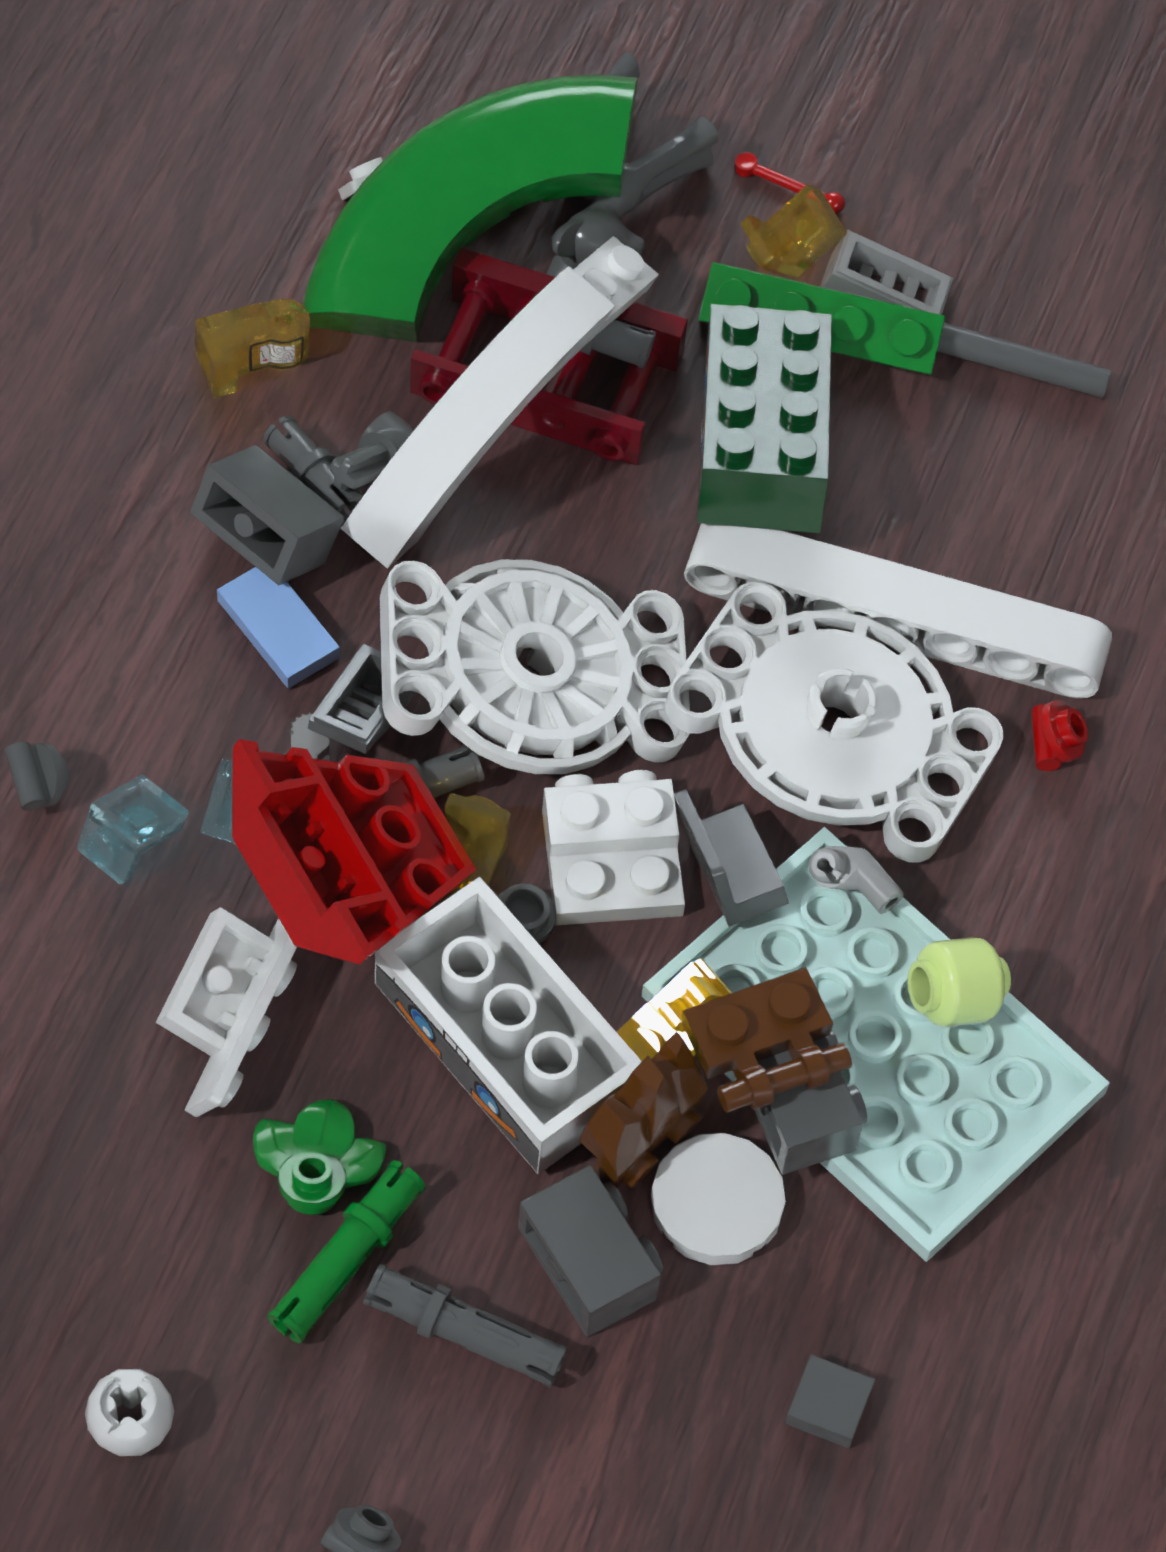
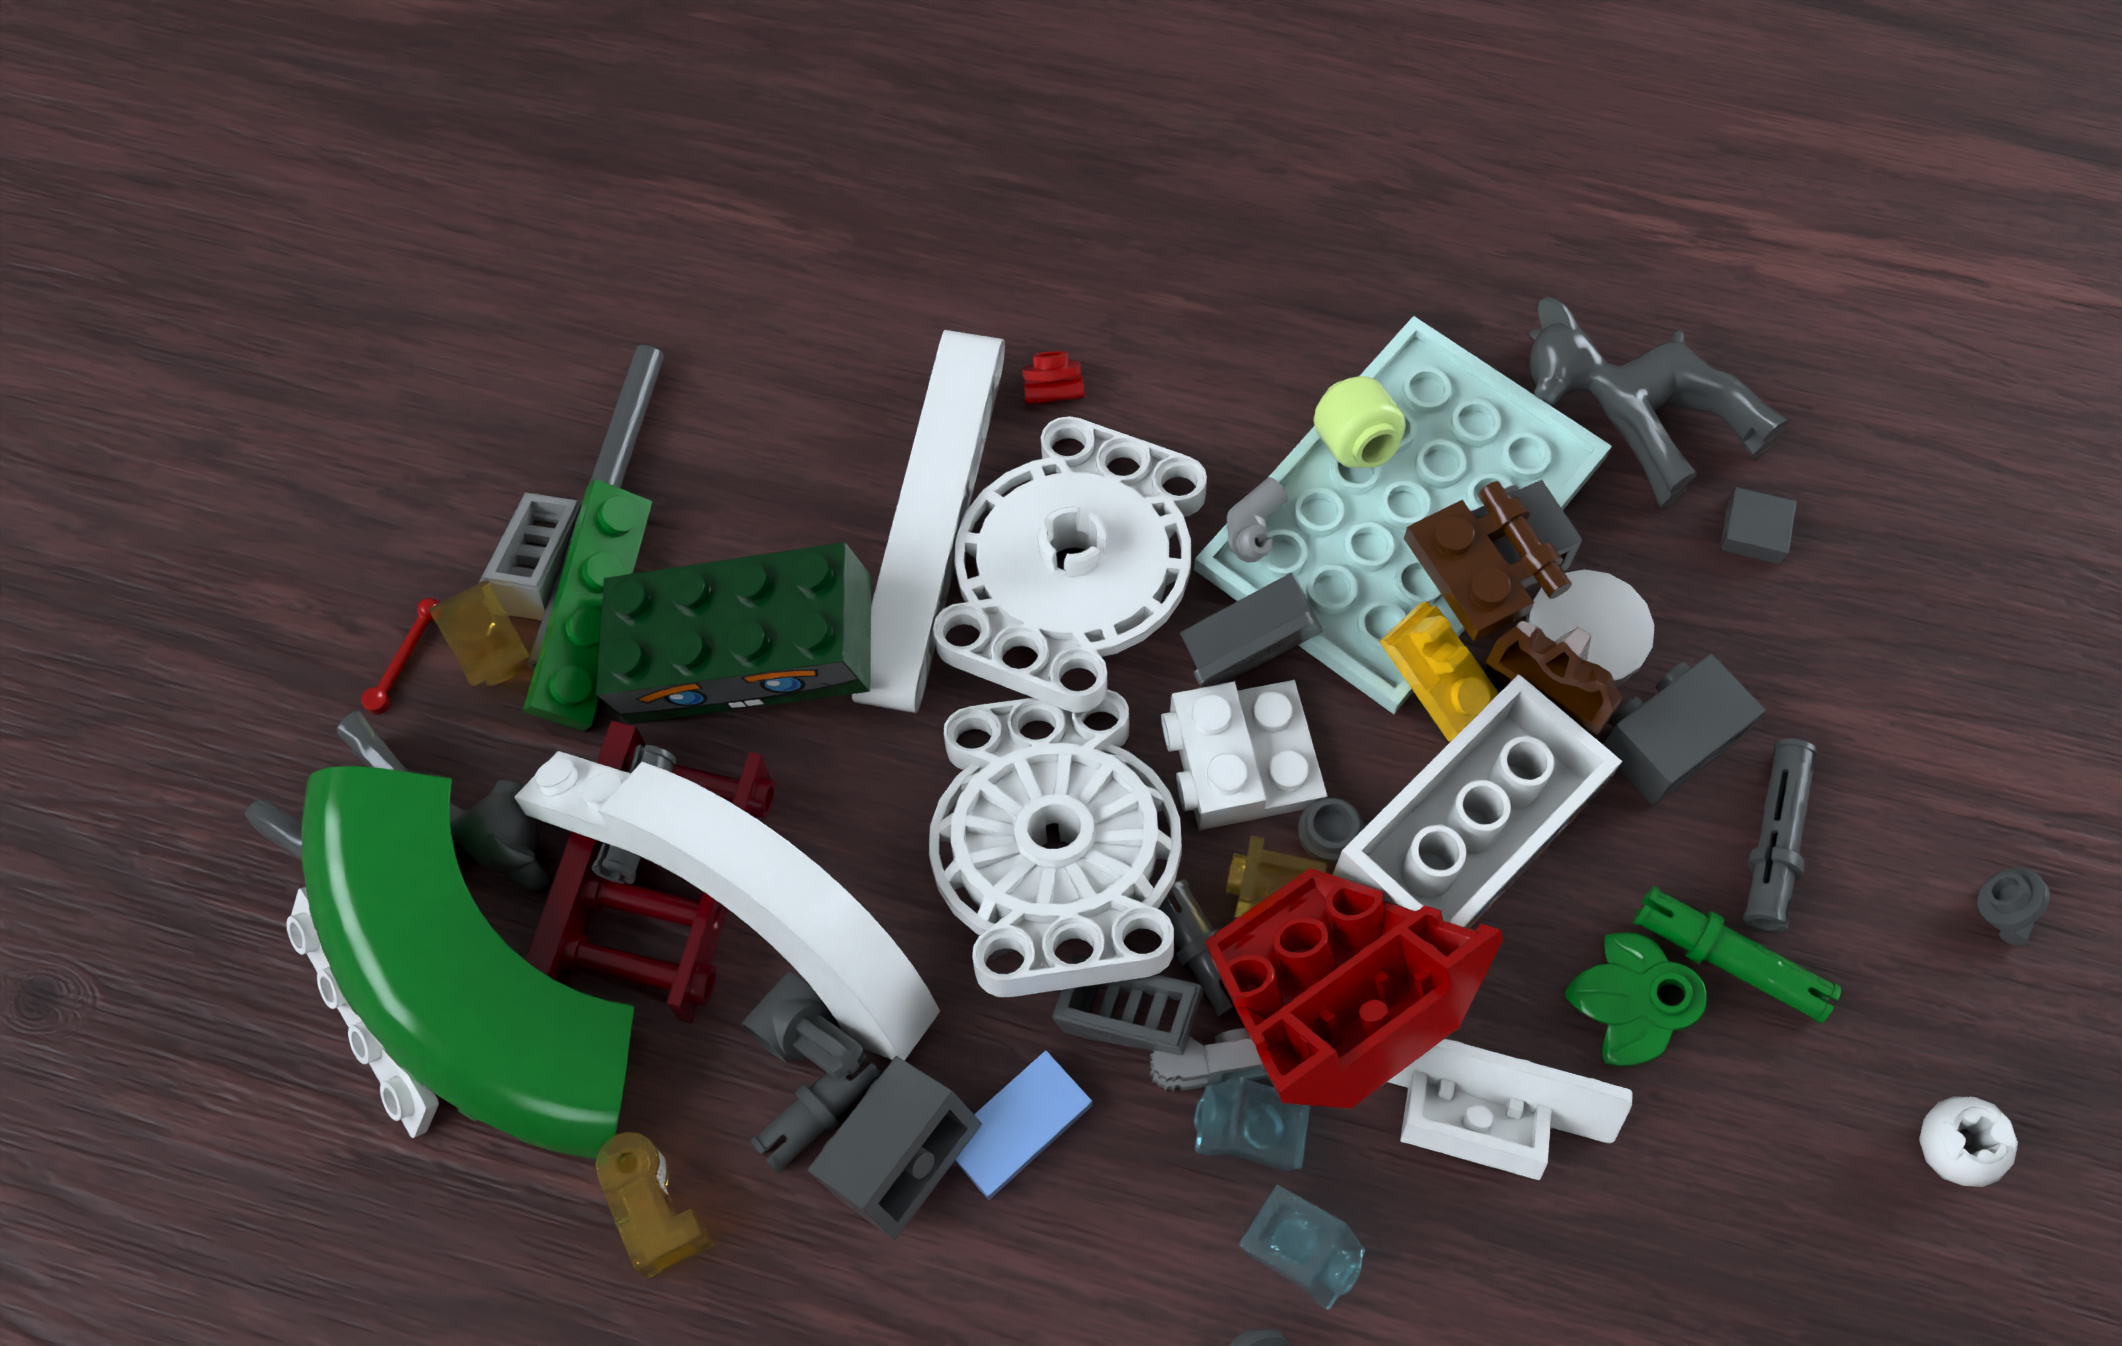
camera: 90 degrees left, 5 degrees up
none -> dark grey animal [1527,297,1789,510]

